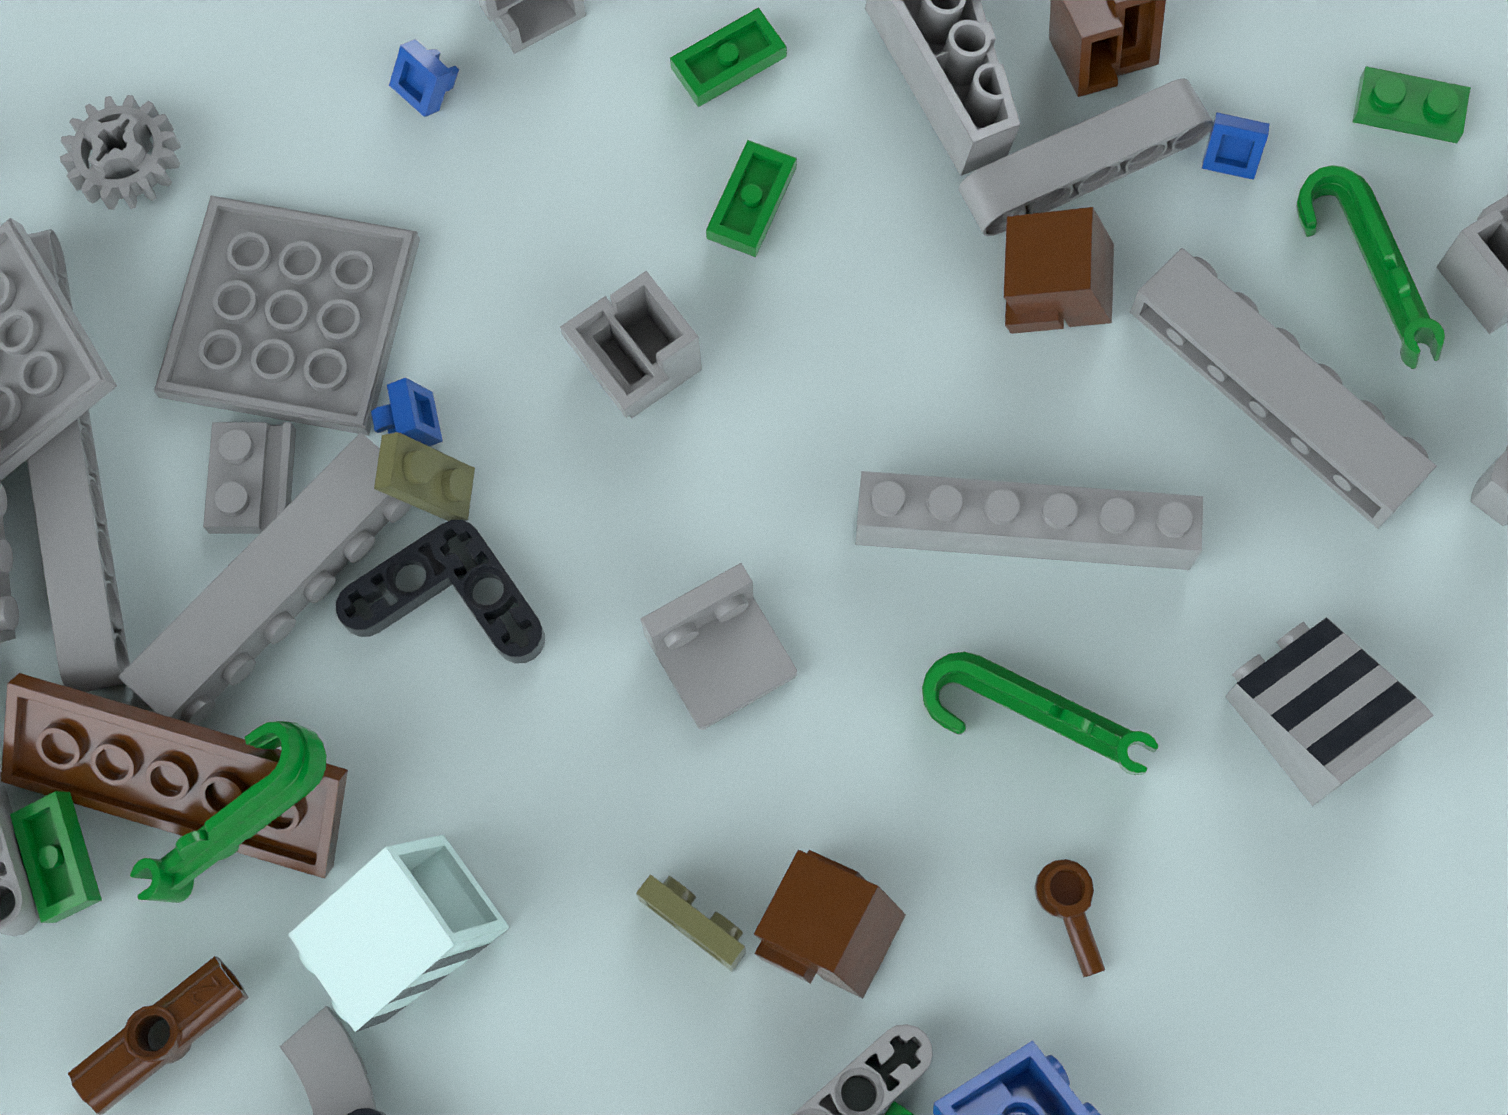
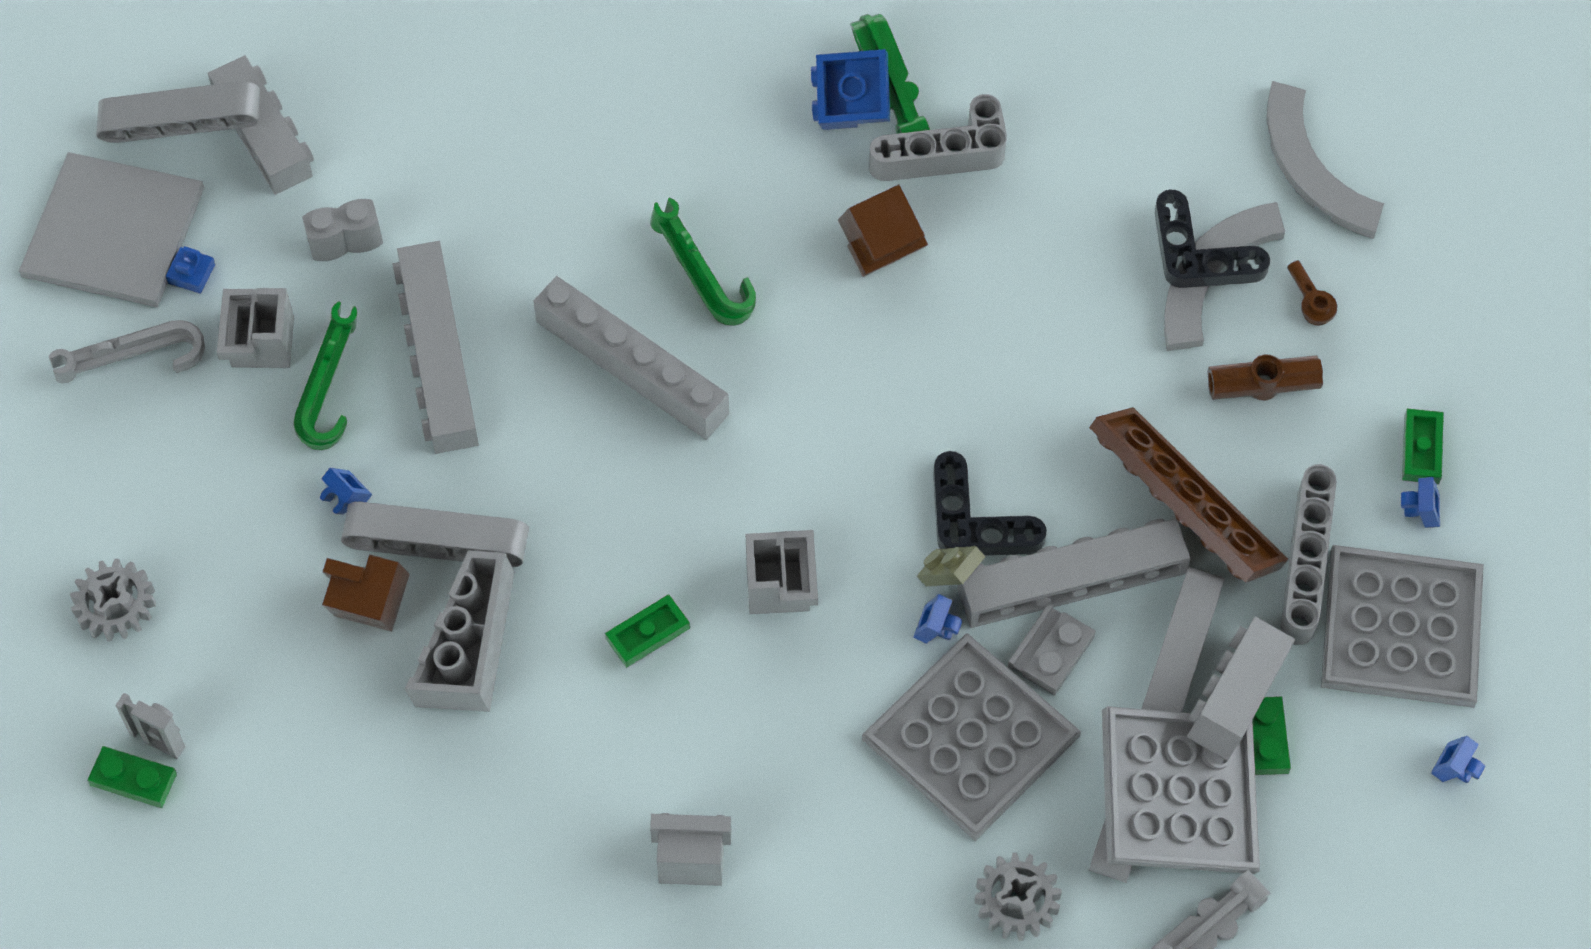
camera: 150 degrees left, 10 degrees down
green plate [10,791,102,923] -> none
green piece [130,721,327,903] -> none
light aqua slope [288,835,510,1032] -> none
blue tile [389,39,459,117] -> none
olive plate [636,874,746,972] -> none
light grey bracket [640,563,797,730] -> none
green plate [670,7,787,107] -> none
reddish brown plate [1004,207,1114,334] -> none
reddish brown plate [1034,859,1105,978] -> none
light grey slope [1225,617,1434,806] -> none
green plate [1352,66,1471,144] -> none

